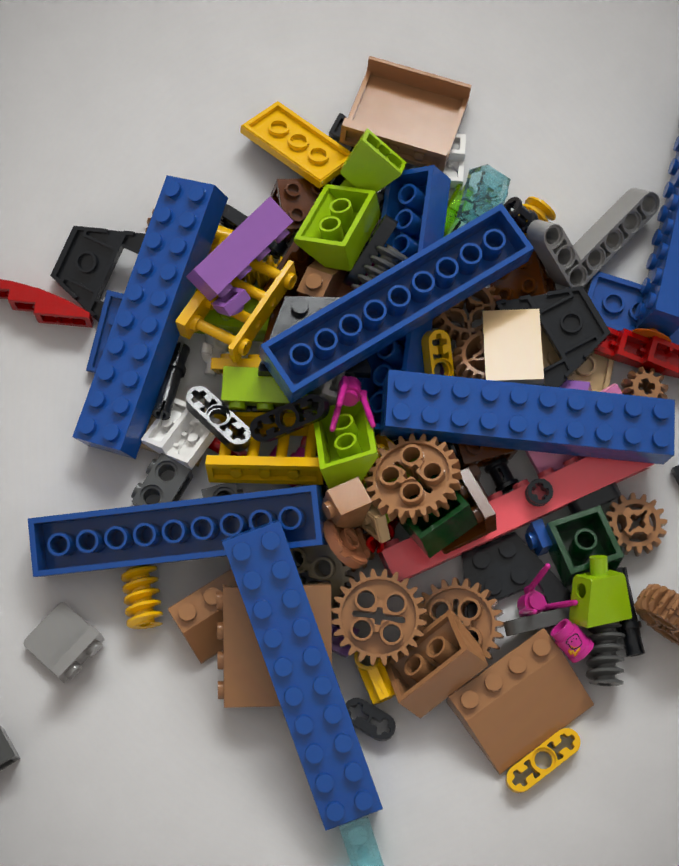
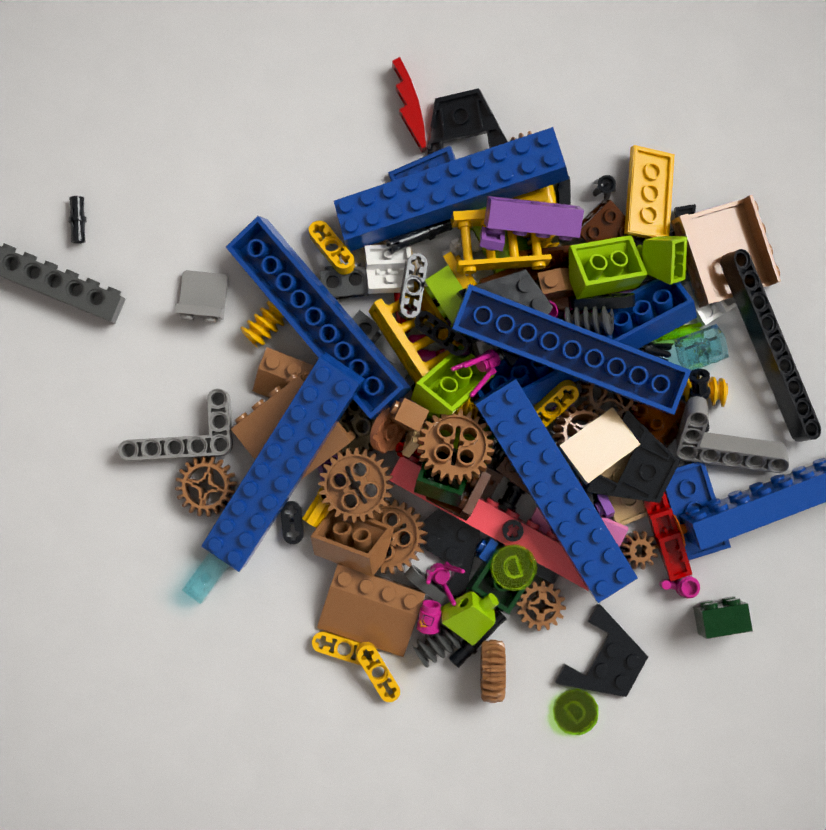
camera: 55 degrees right, 15 degrees up
none -> light grey beam [118,389,233,461]
none -> medium nougat gear [175,456,238,517]
none -> yellow beam [309,221,355,275]
none -> yellow beam [356,642,400,702]
none -> clear neon green tile [490,544,537,591]
none -> black piece [593,175,616,200]
none -> black beam [720,249,821,442]

